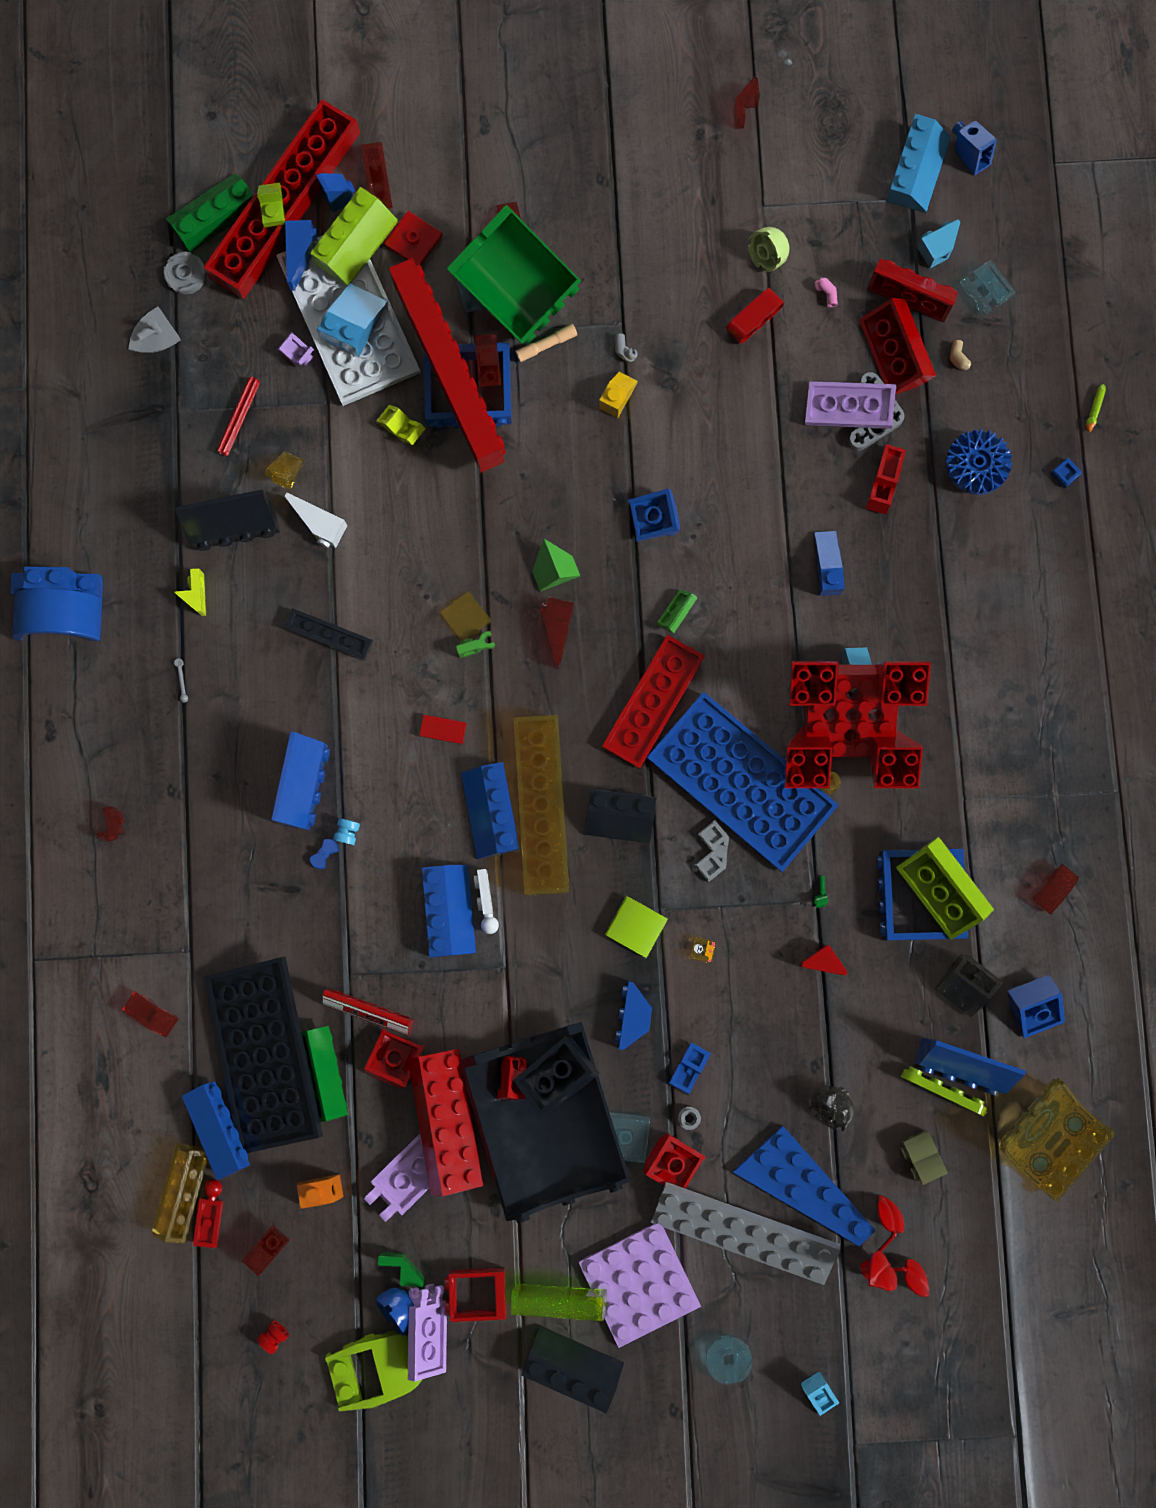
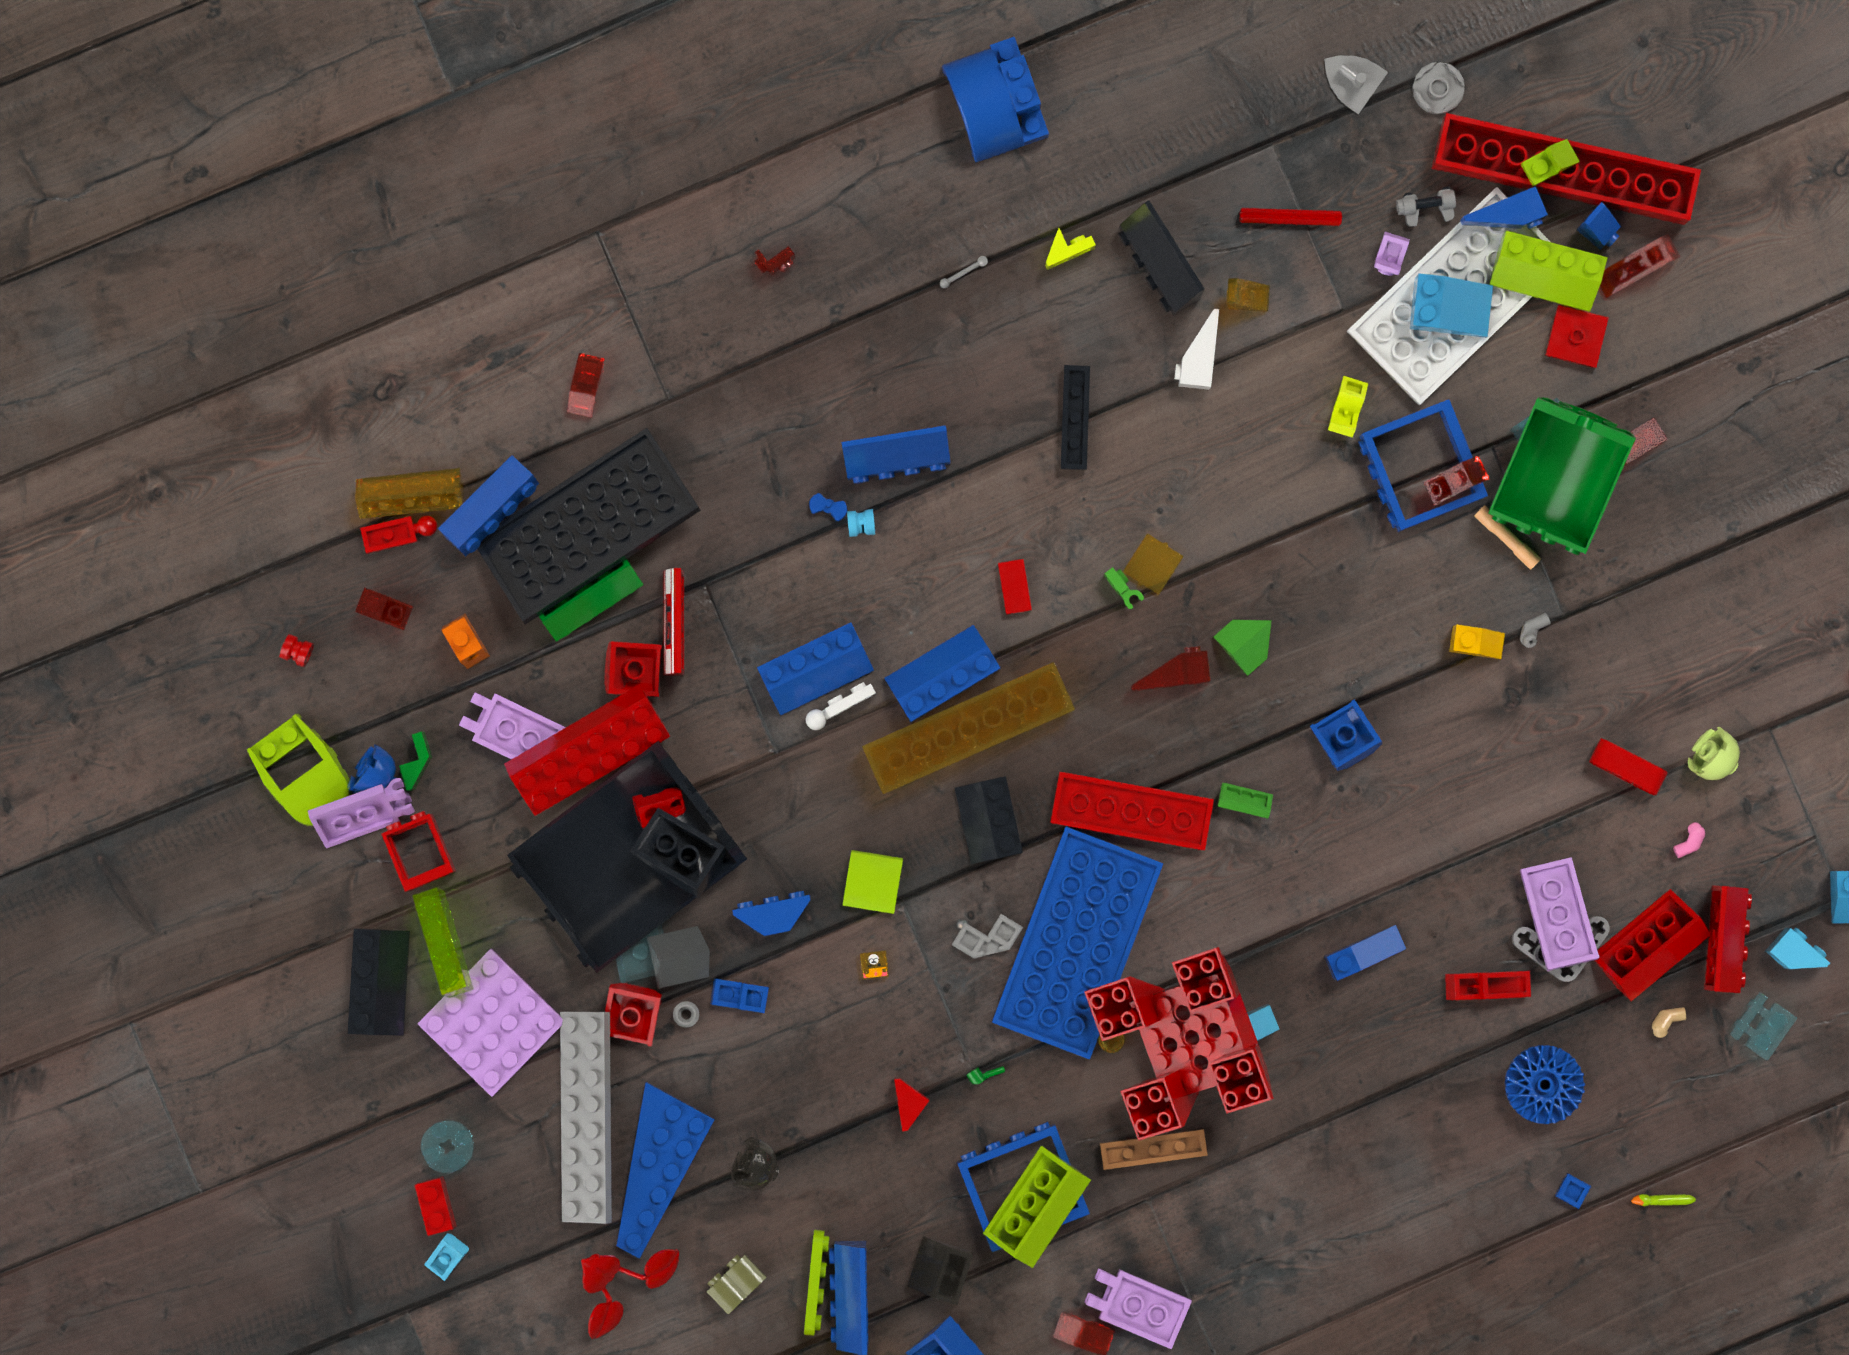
camera: 70 degrees right, 5 degrees up
green slope [166,173,254,253] -> none
red brick [389,258,506,473] -> none
none -> red brick [415,1176,457,1236]
none -> dark grey slope [647,926,710,988]
none -> lavender tile [1084,1268,1192,1349]
none -> medium nougat plate [1100,1129,1208,1170]
none -> light grey piece [1396,187,1456,227]

